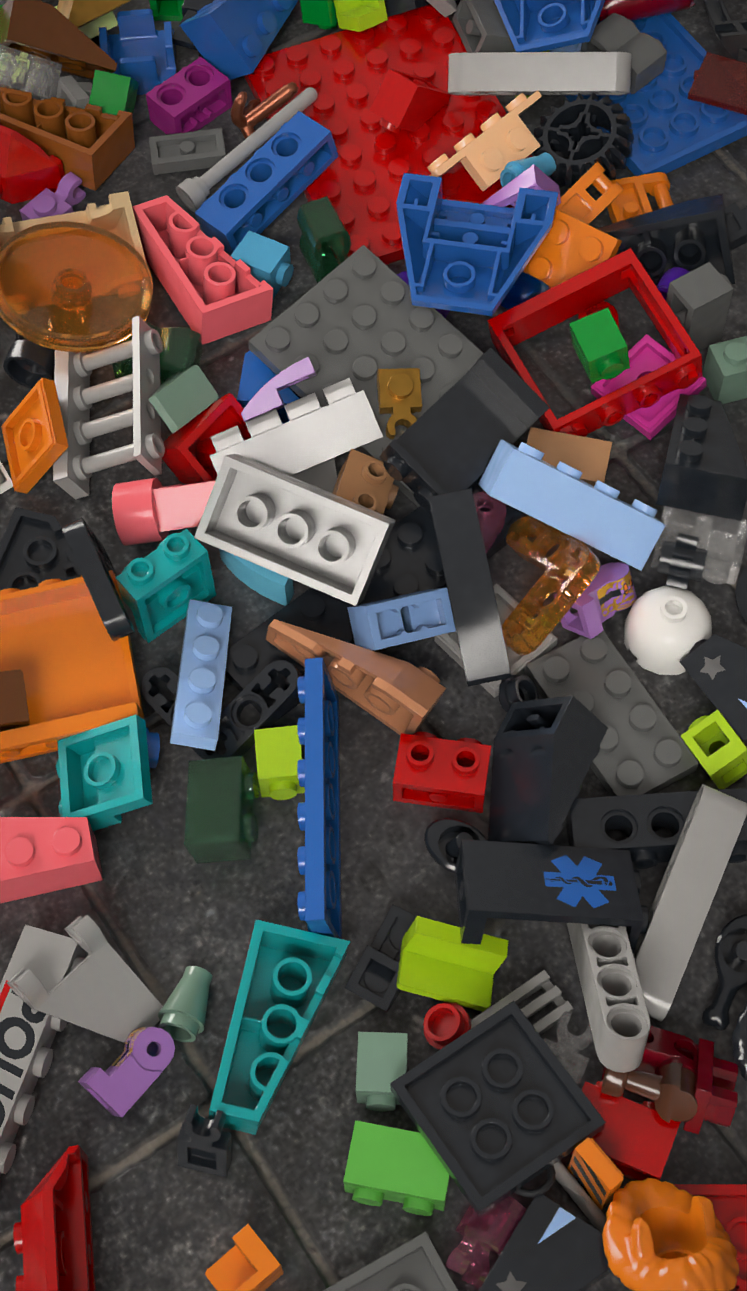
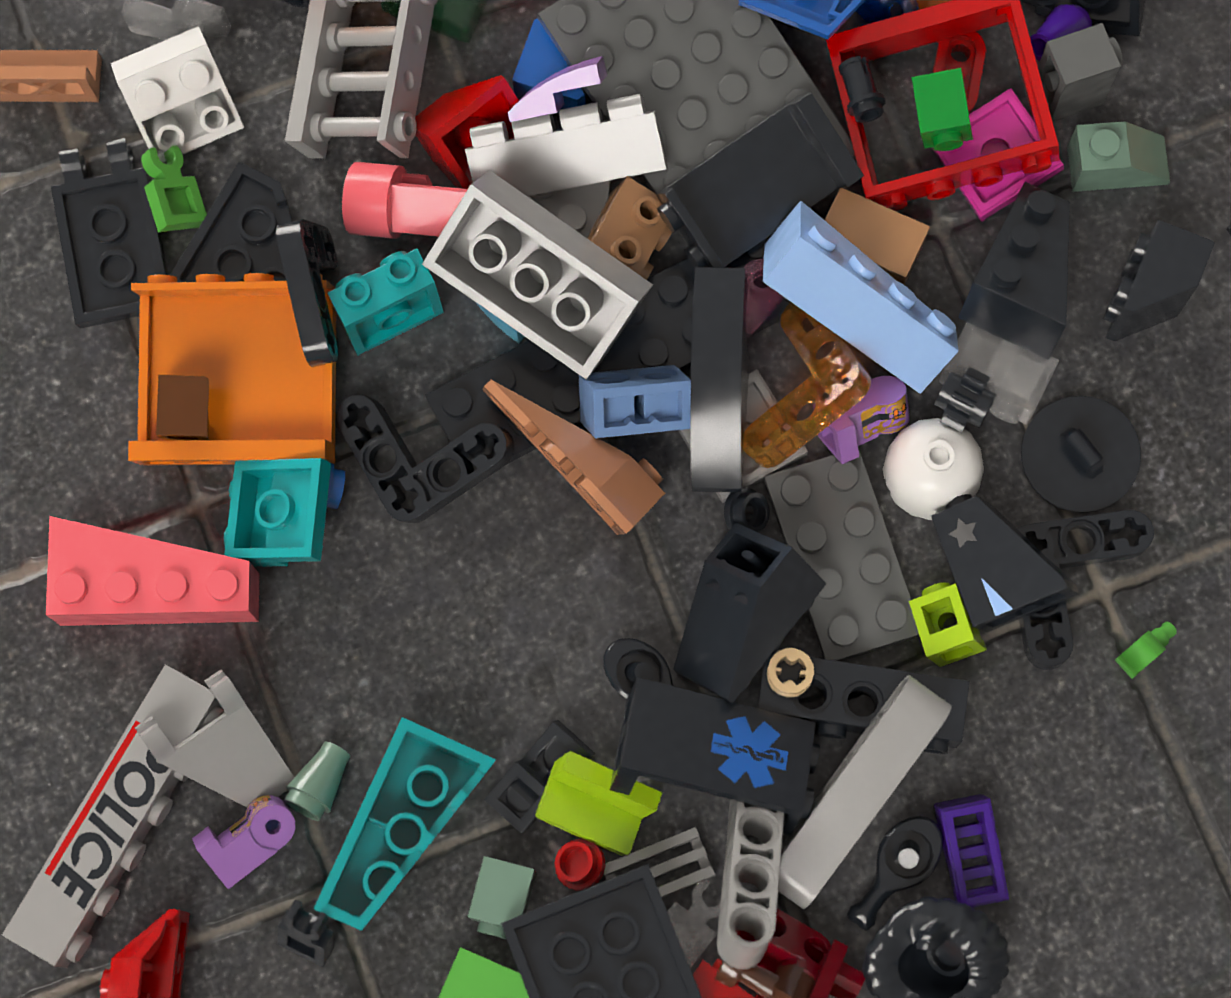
camera: 15 degrees right, 15 degrees up
orange plate [1,378,69,494] -> none
sand green slope [148,365,219,434] -> none
light blue plate [170,599,232,751] -> none
clear green brick [184,756,260,864] -> none
lime brick [254,725,305,800] -> none
blue plate [297,657,342,939] -> none
pearl gold plate [377,368,422,439] -> none
red brick [393,732,491,813] -> none
none -> tan bush [767,648,814,698]
none -> black pin [838,56,886,123]

